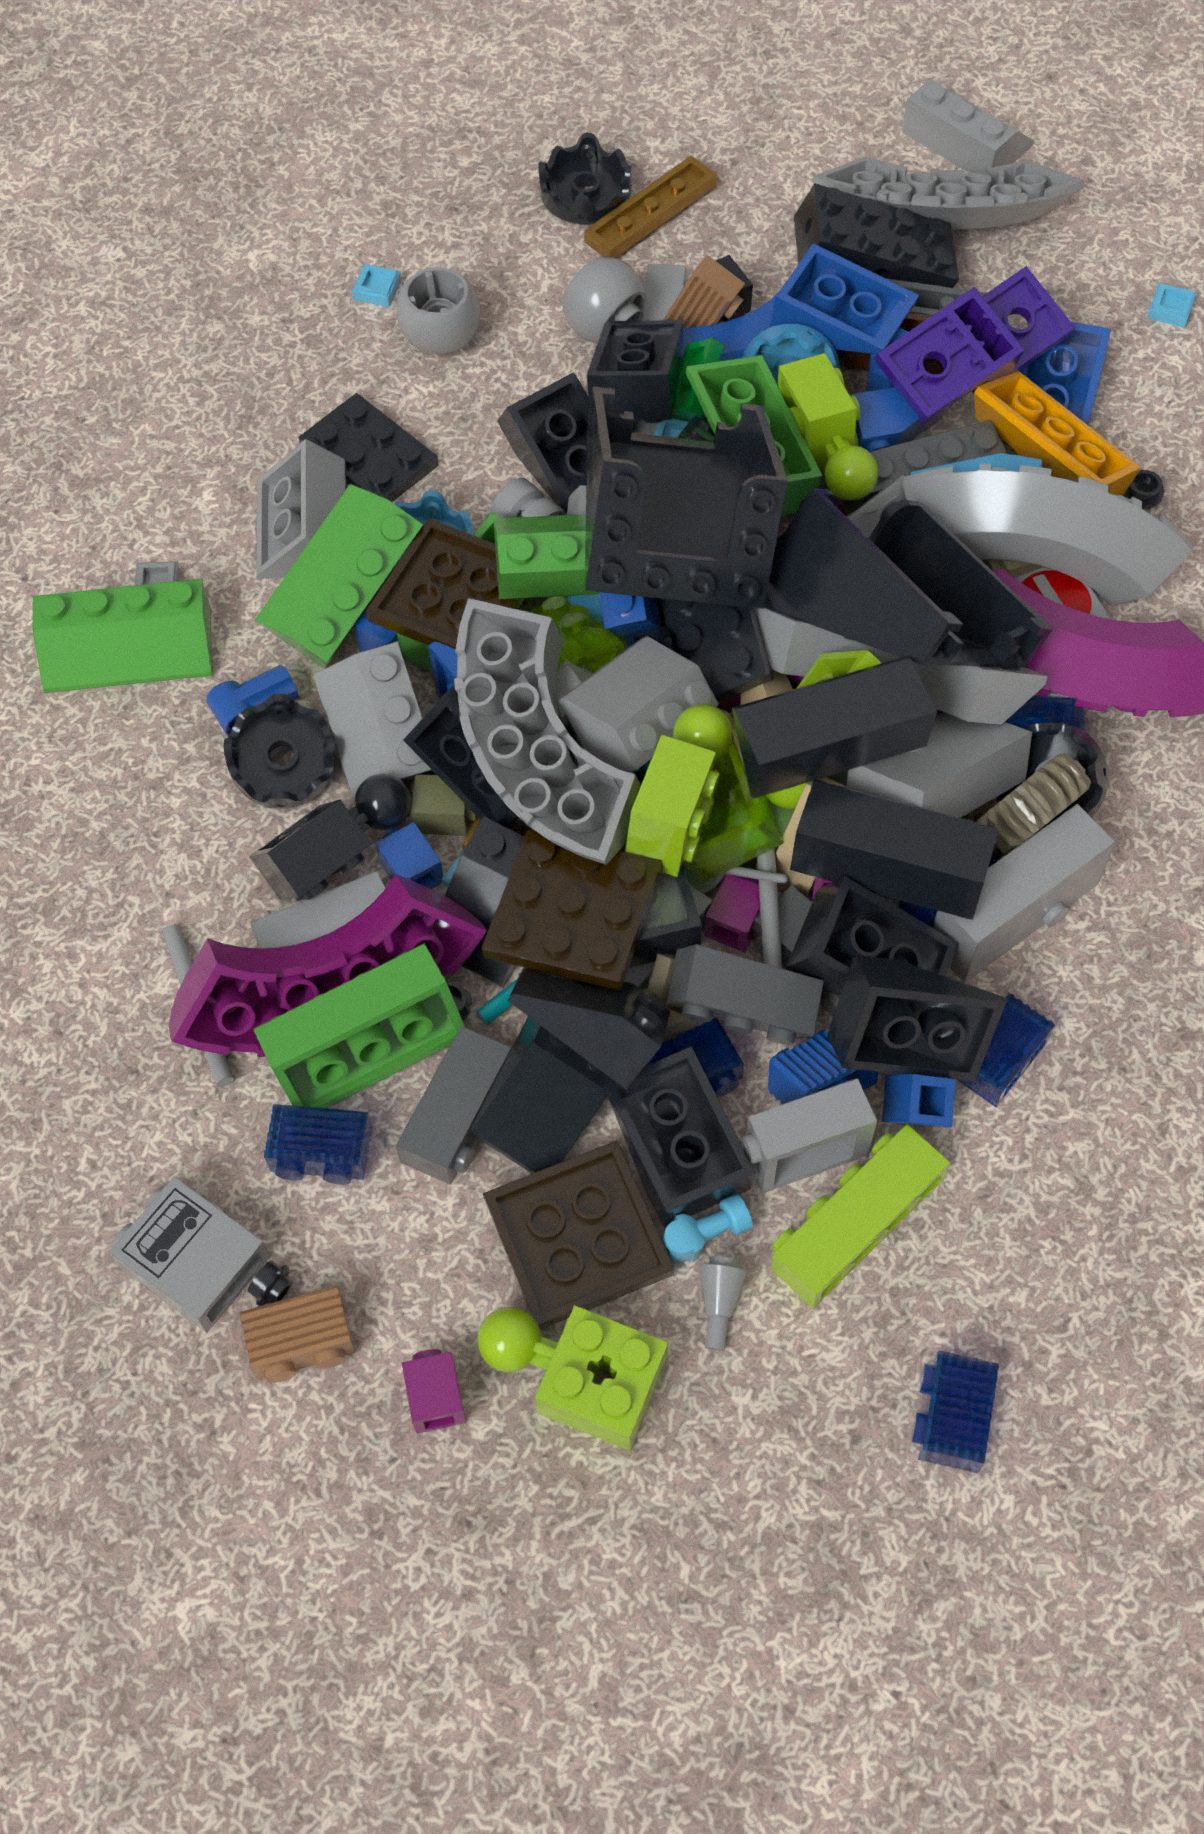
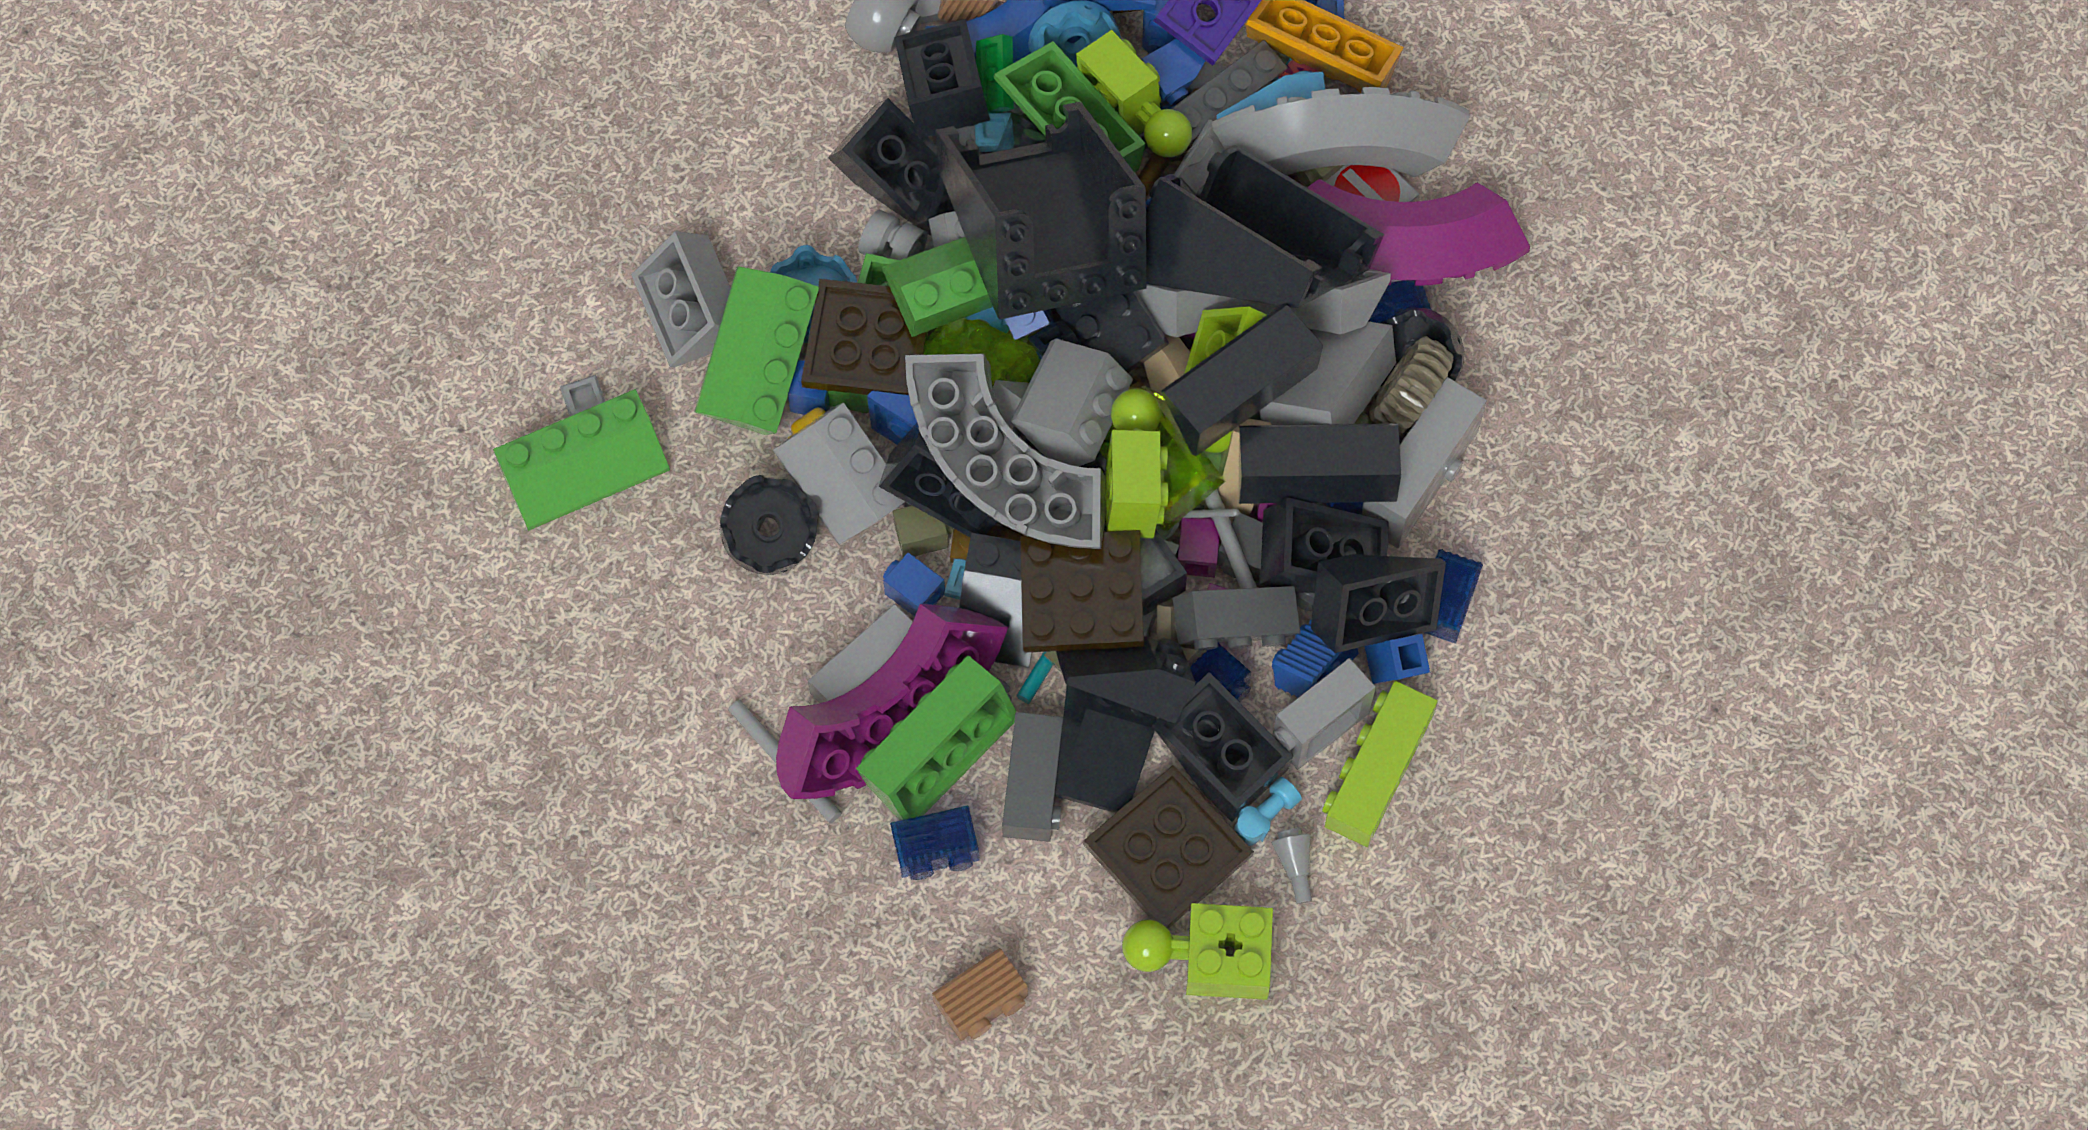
camera: 20 degrees left, 5 degrees up
light grey brick [109,1176,271,1333] -> none
blue piece [206,664,299,737] -> none
black plate [248,1260,293,1306] -> none
black brick [249,774,411,901] -> none
black plate [298,392,439,502] -> none
medium azure tile [352,264,401,307] -> none
light grey wheel [396,267,481,355] -> none
magenta brick [401,1349,466,1434] -> none
clear blue brick [911,1350,999,1473] -> none
black plate [1123,470,1164,509] -> none

